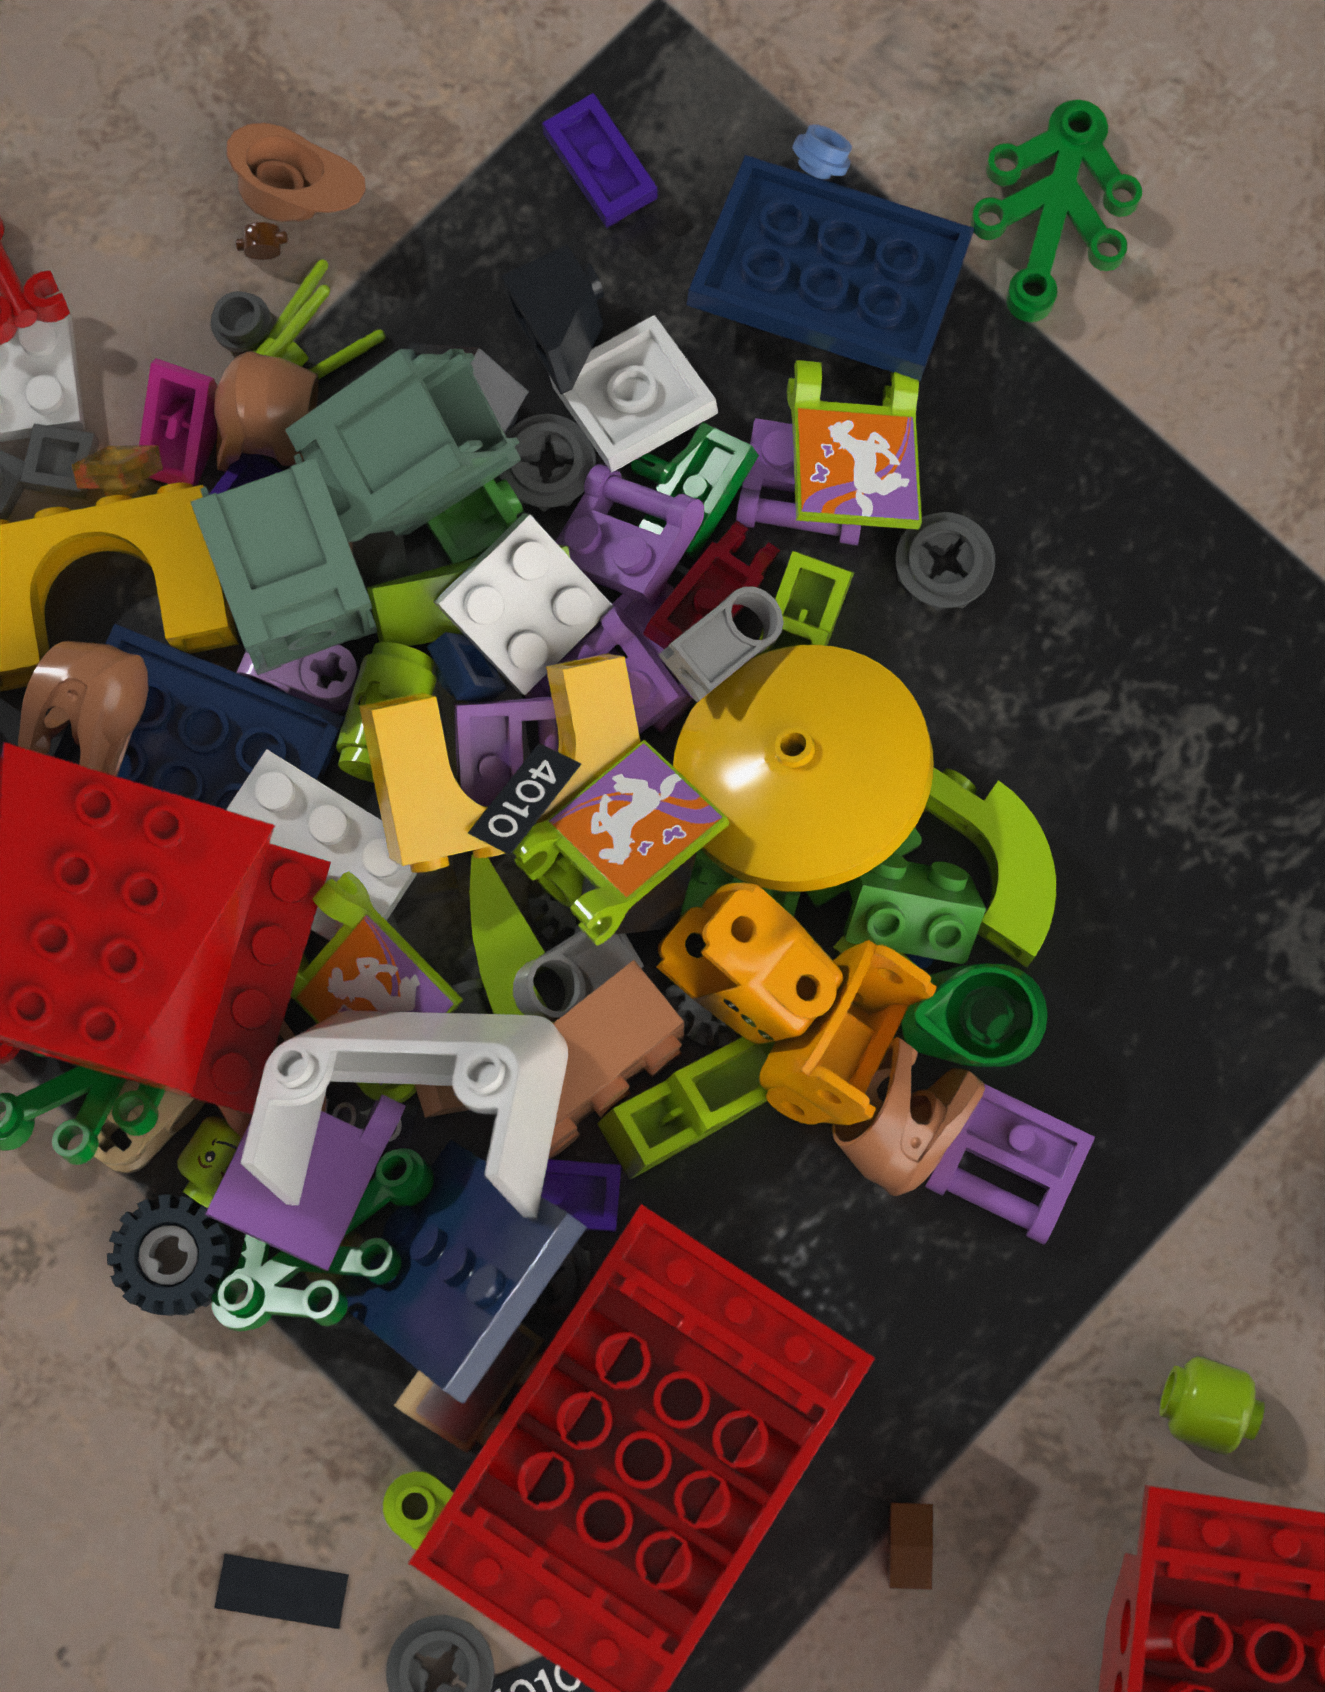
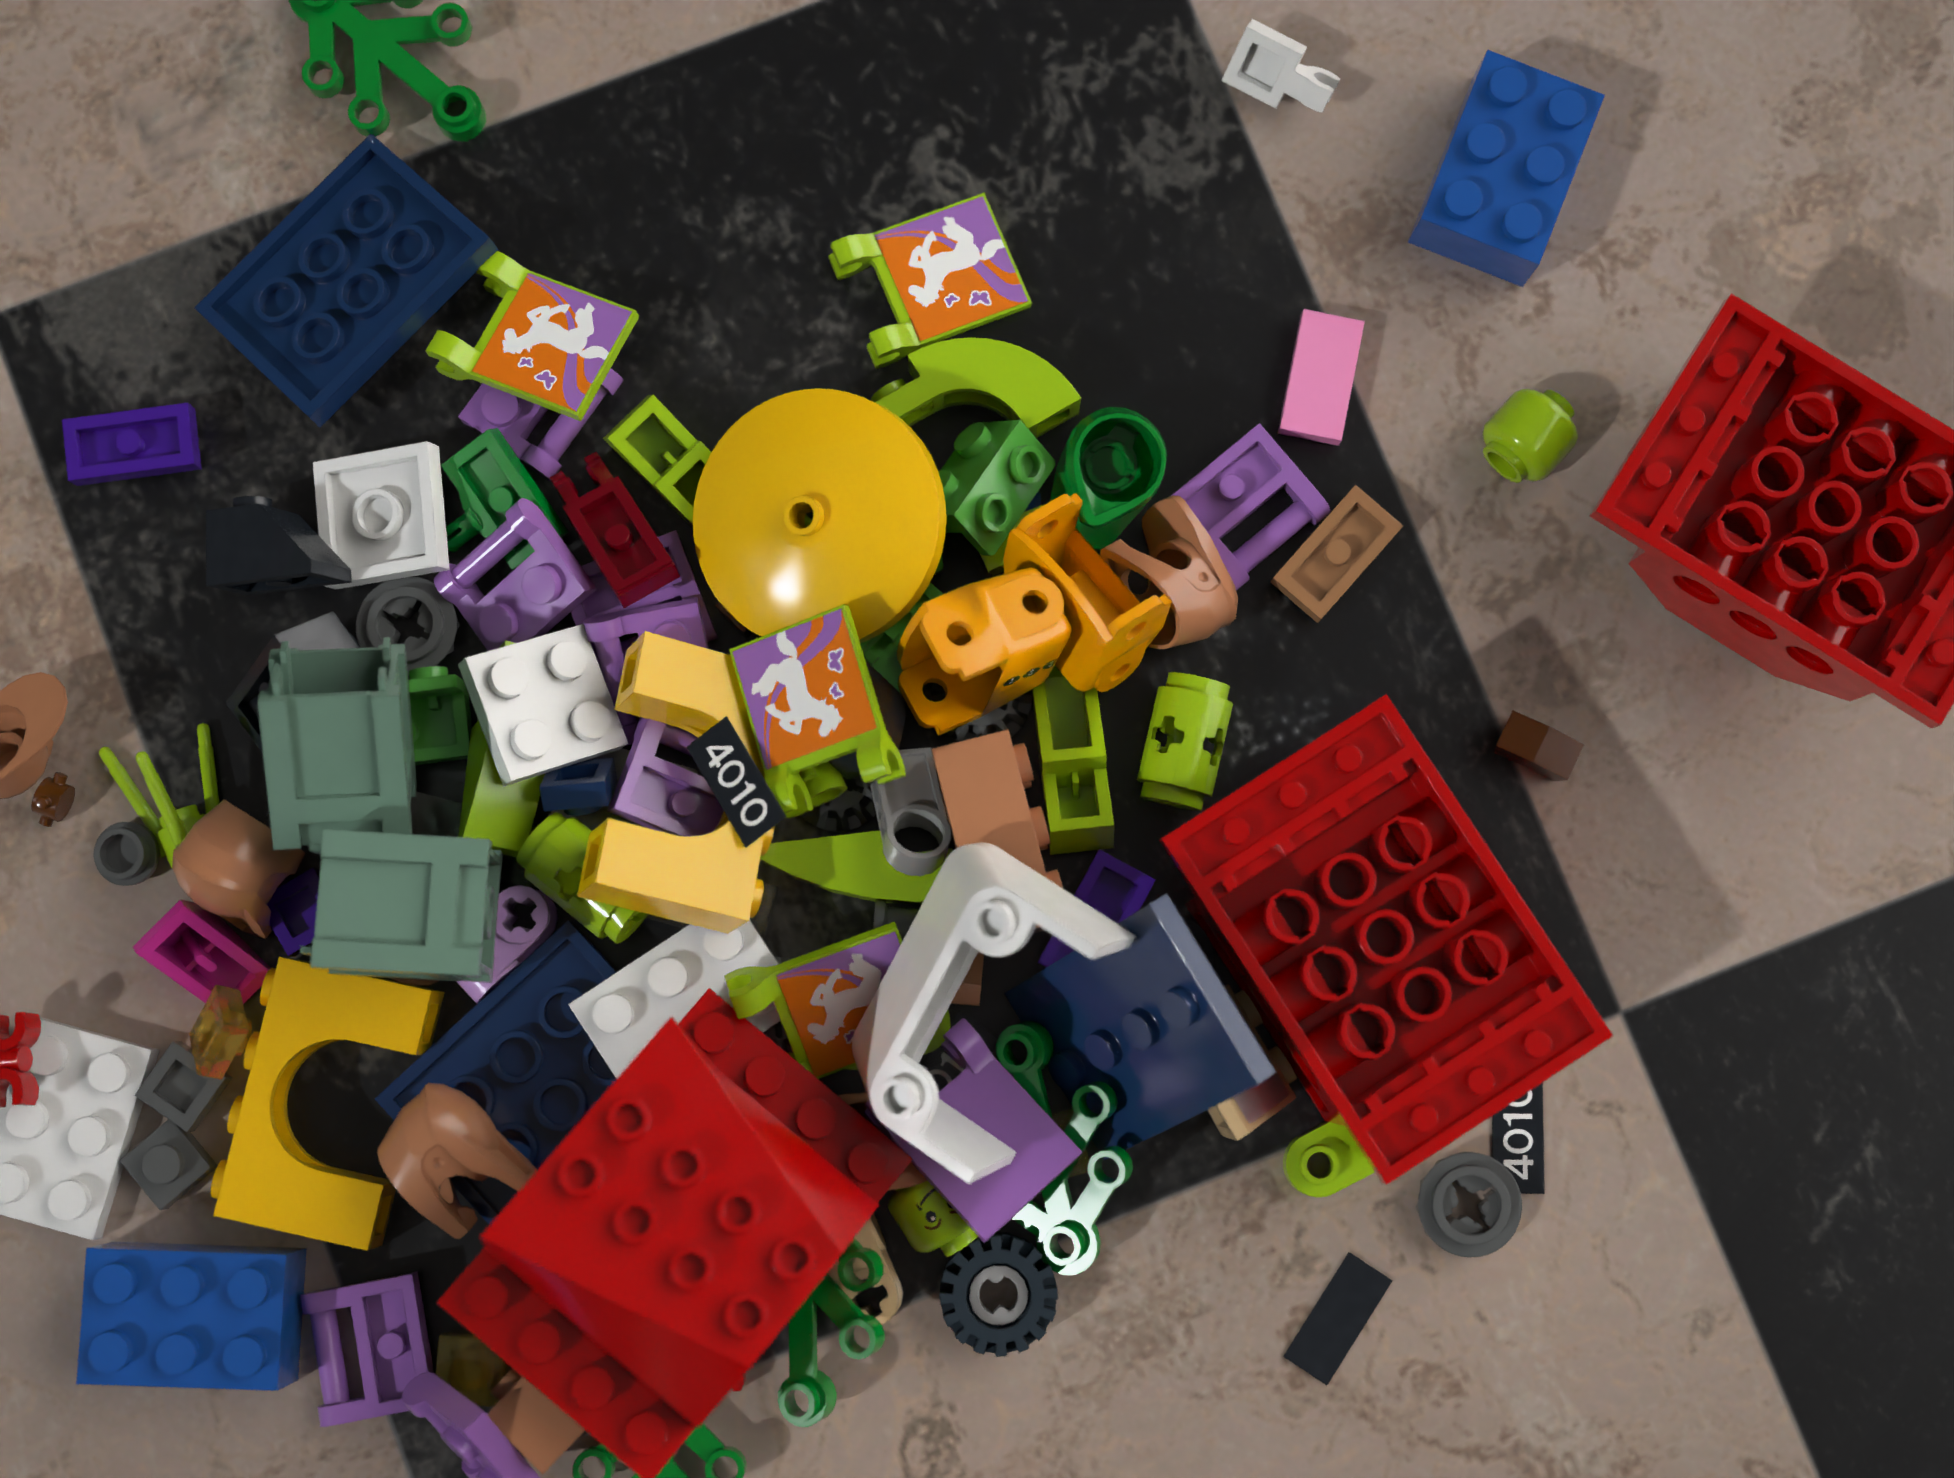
camera: 70 degrees left, 5 degrees up
light grey piece [658,587,783,702] -> none
medium blue plate [792,124,852,179] -> none
dark grey gear [895,512,995,611] -> none
none -> flag [829,193,1032,369]
none -> lime piece [1137,672,1233,812]
none -> medium nougat plate [1270,485,1403,623]
none -> bright pink tile [1278,309,1365,446]

